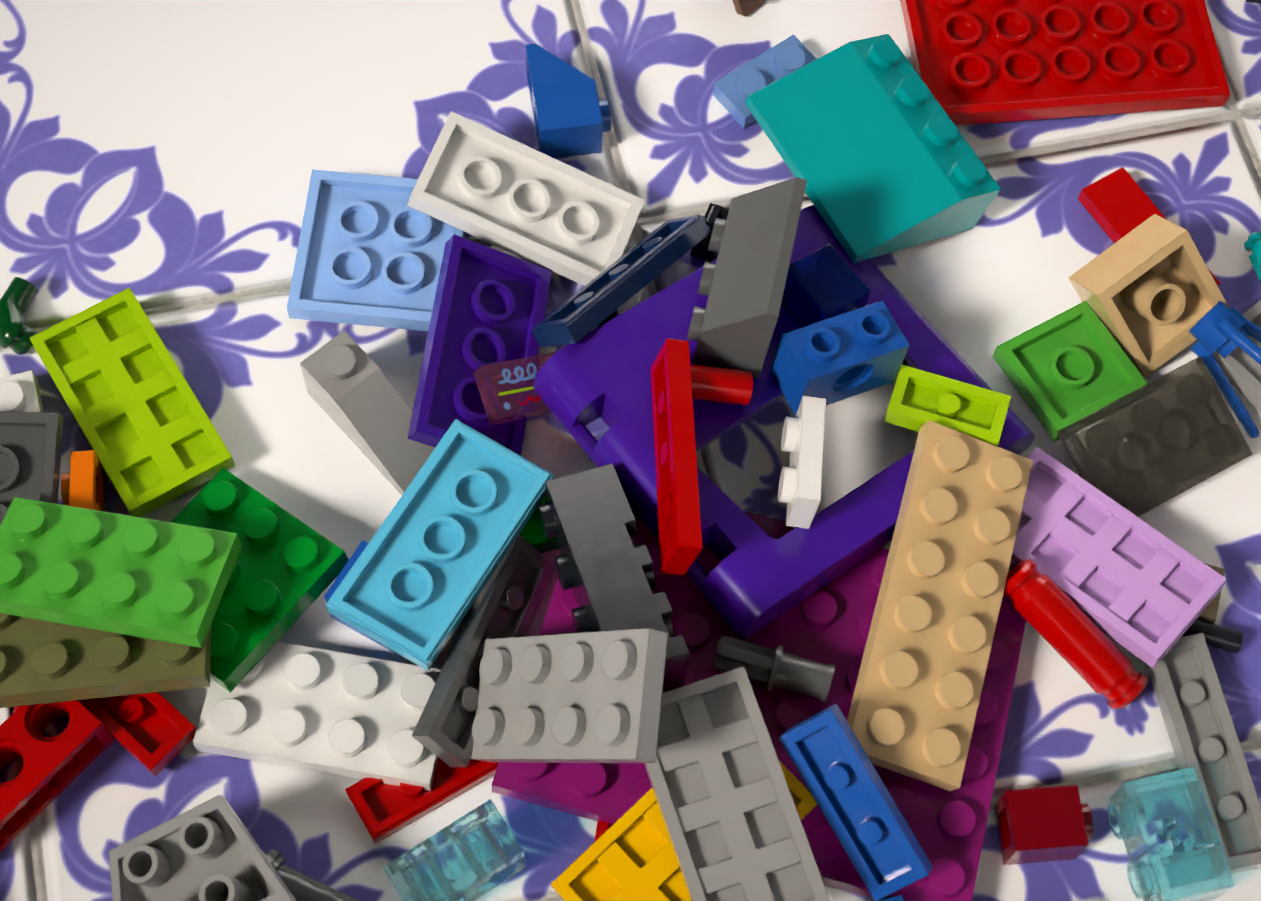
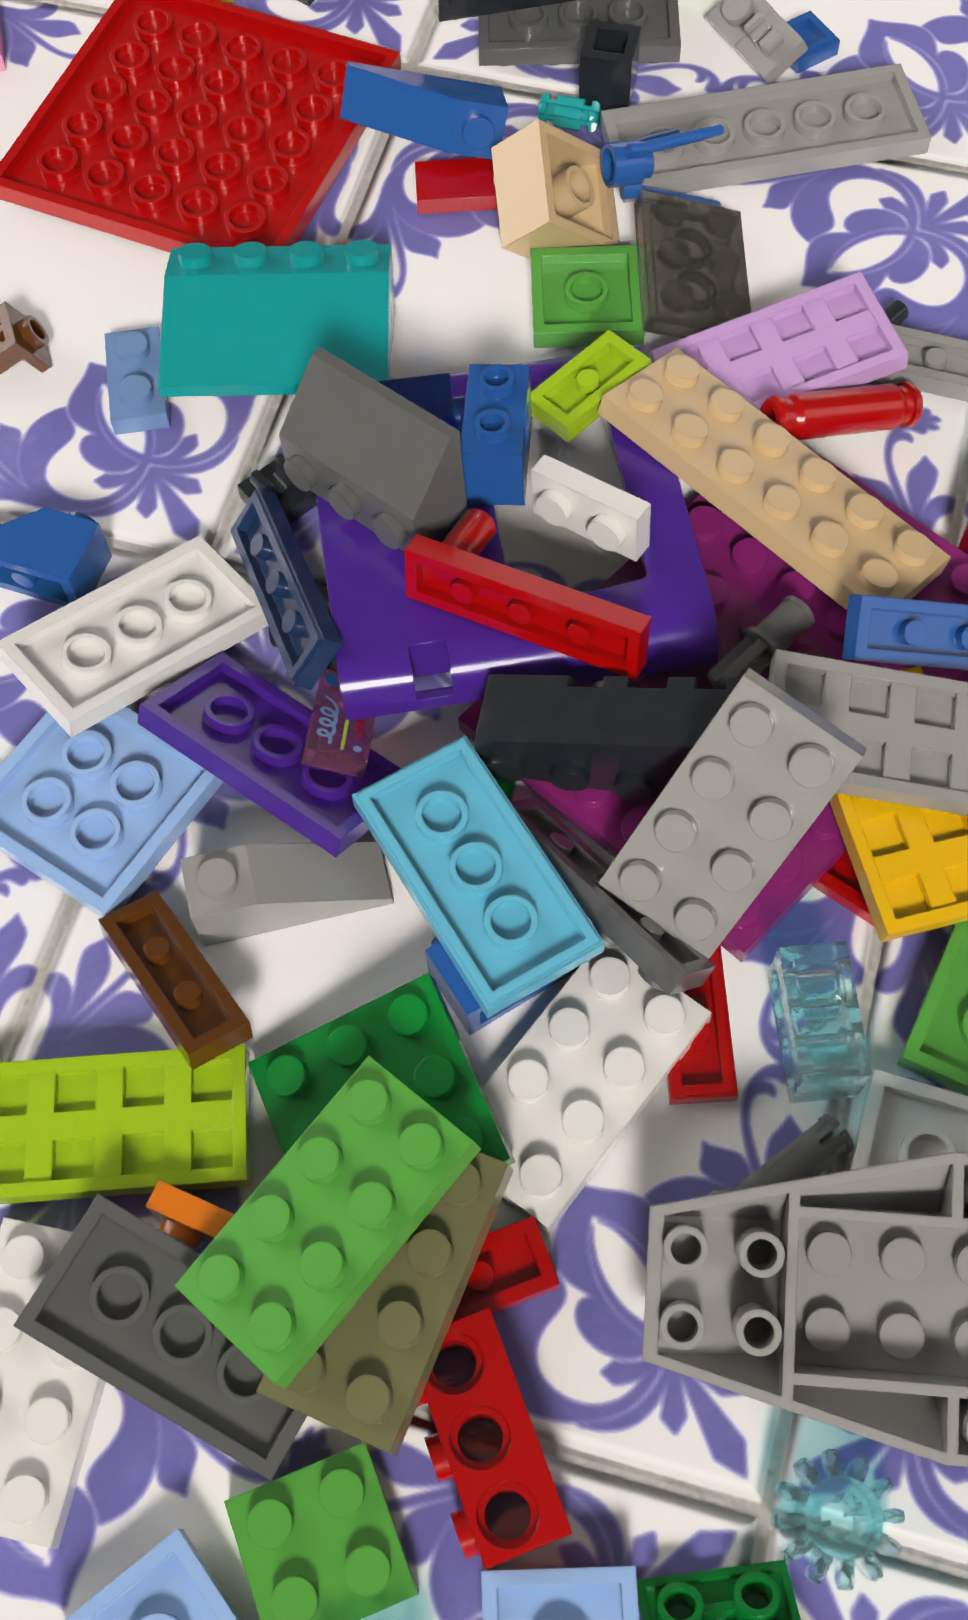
camera: 55 degrees left, 0 degrees up
none -> reddish brown plate [98,890,253,1070]
none -> blue slope [340,61,509,160]

